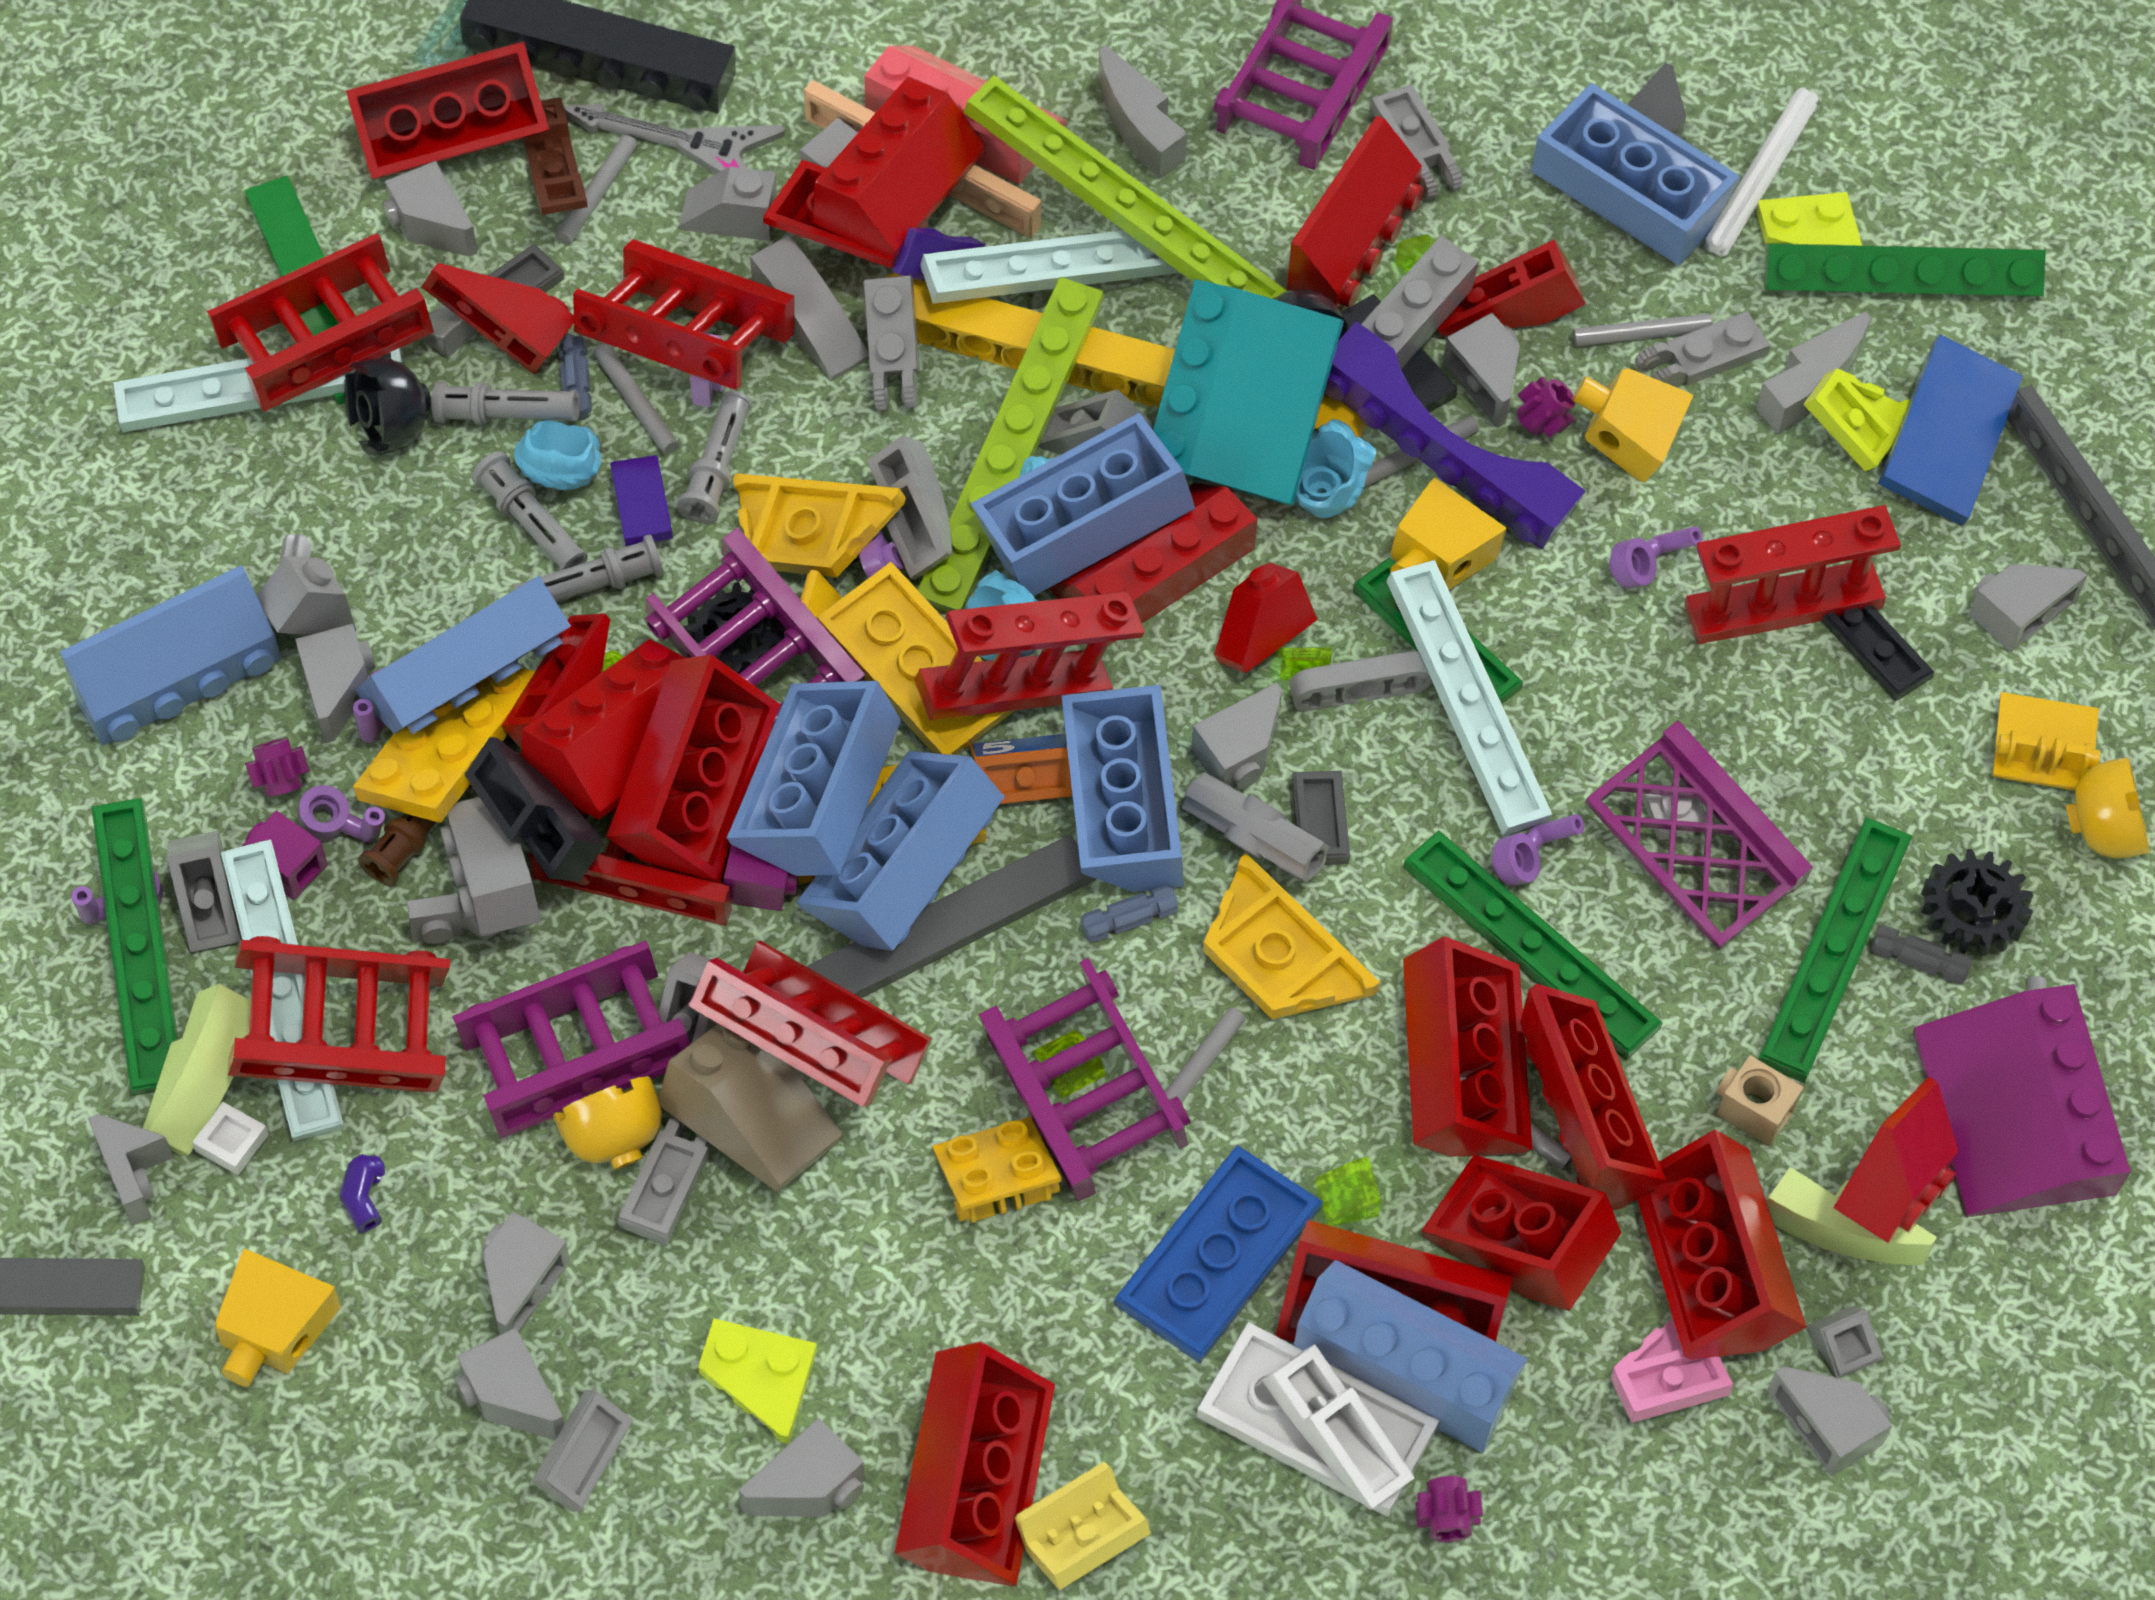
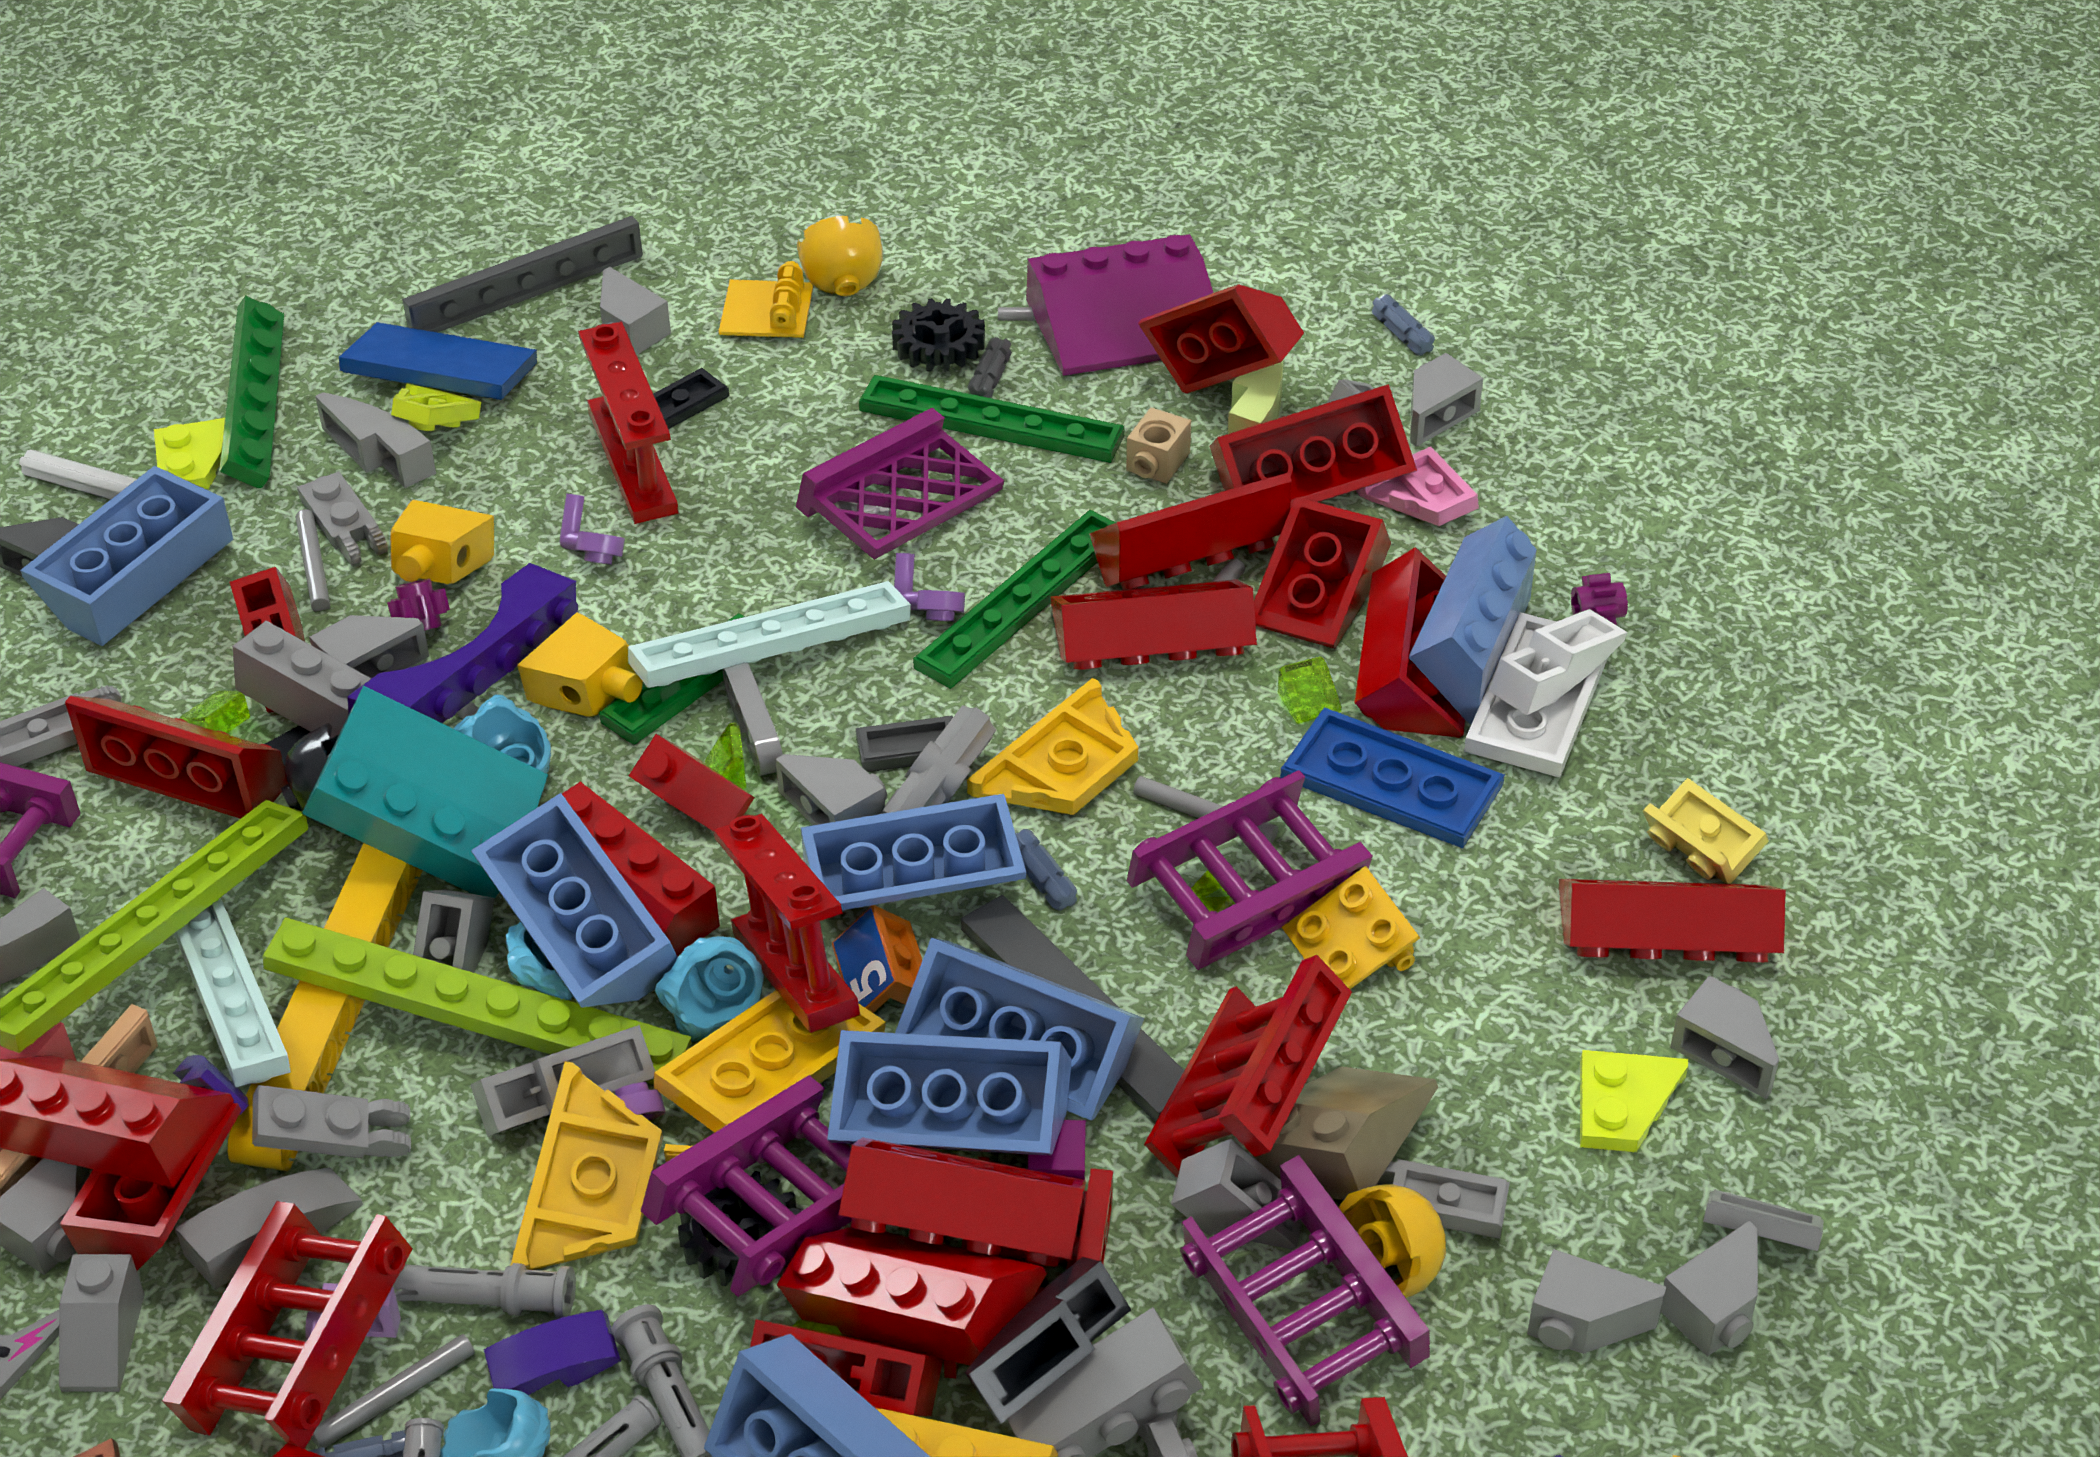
camera: 95 degrees left, 15 degrees down
none -> sand blue axle [1372,294,1435,356]

